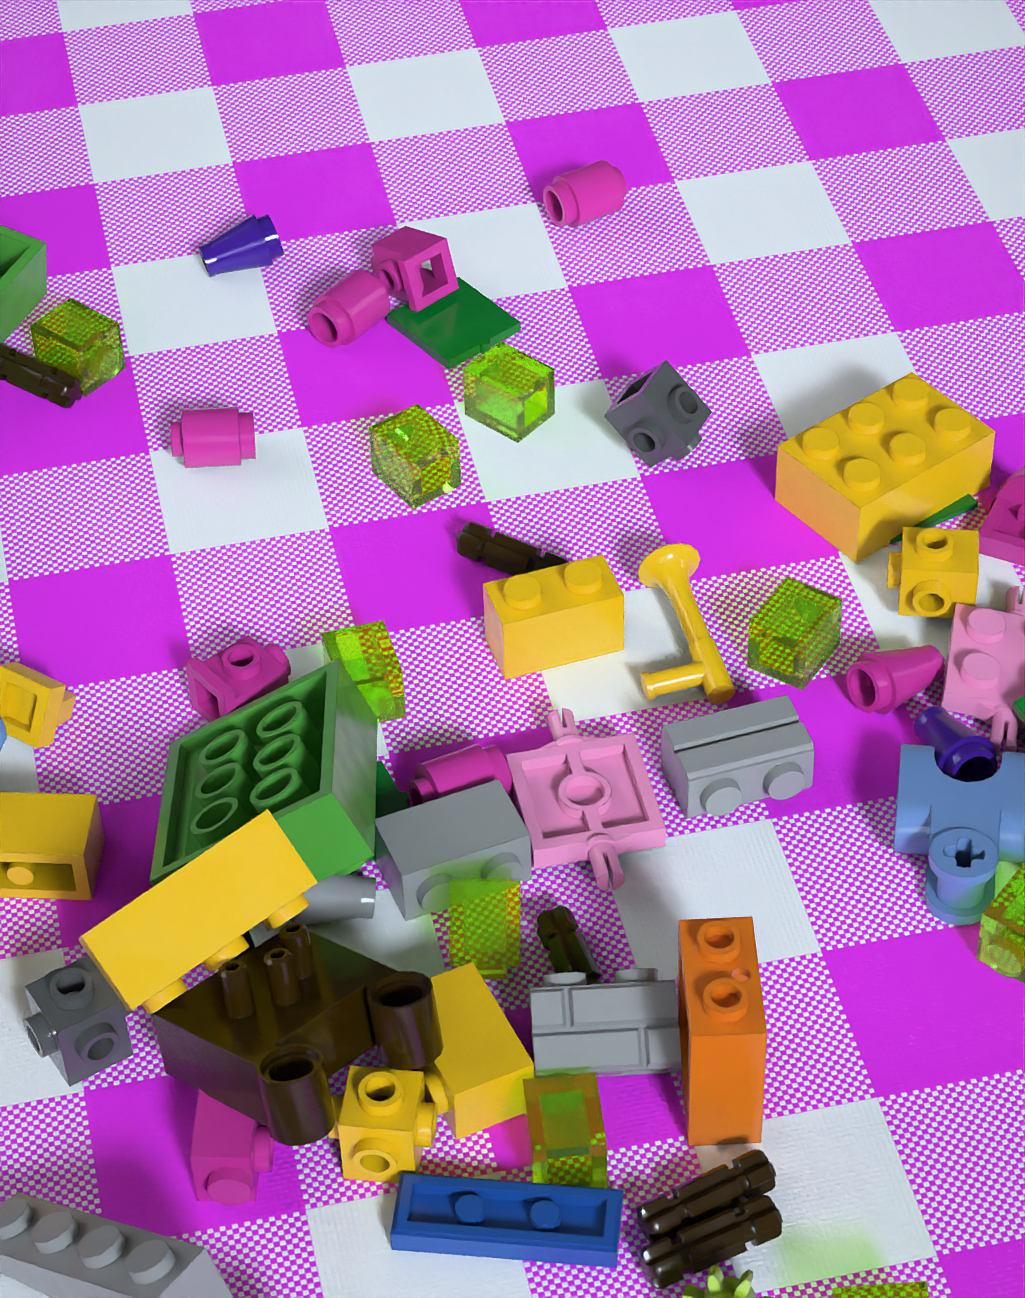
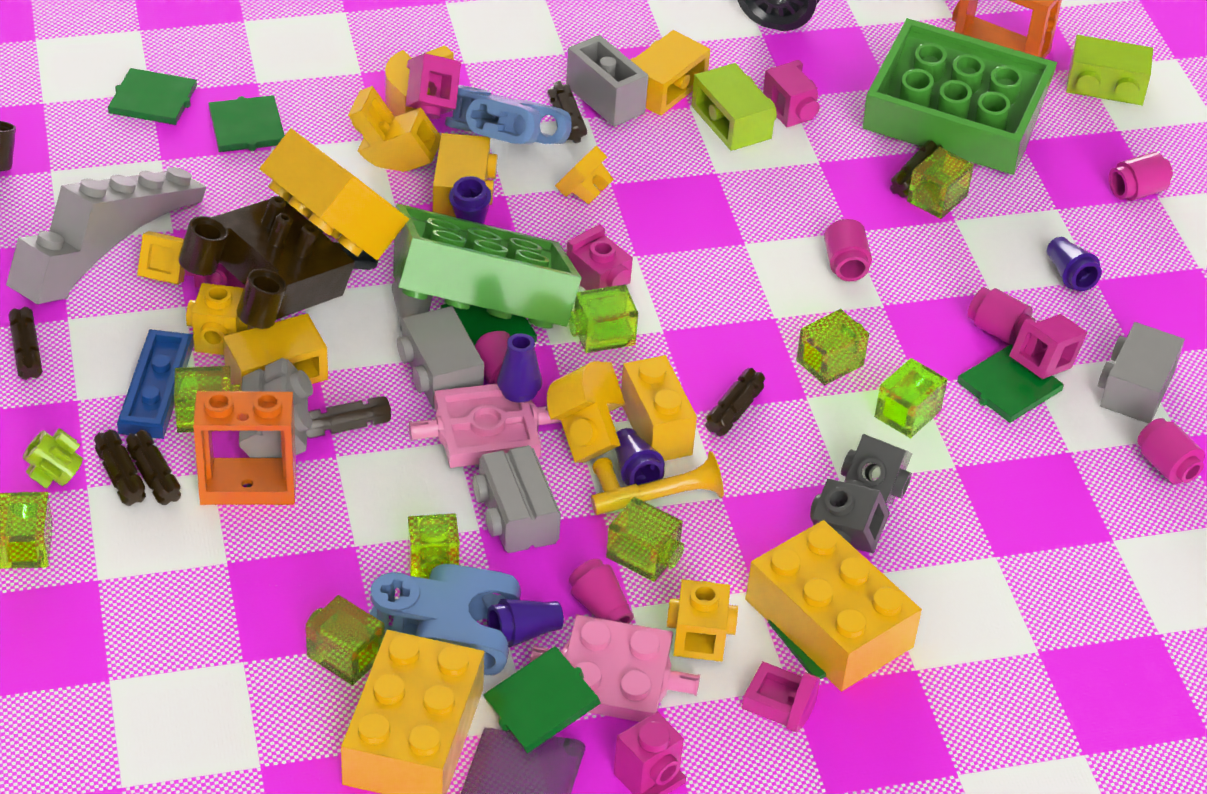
camera: 85 degrees right, 0 degrees up
clear neon green brick [449,877,523,979] -> none
none -> yellow tile [137,231,185,285]
none -> clear neon green brick [408,513,460,579]
none -> dark purple cone [449,176,491,224]
none -> dark purple cone [497,333,542,403]
none -> yellow brick [547,361,626,463]
none -> dark purple cone [614,428,665,486]
none -> dark grey brick [810,479,890,553]
none -> light grey brick [1098,322,1185,424]
none -> dark pink brick [1109,152,1173,201]

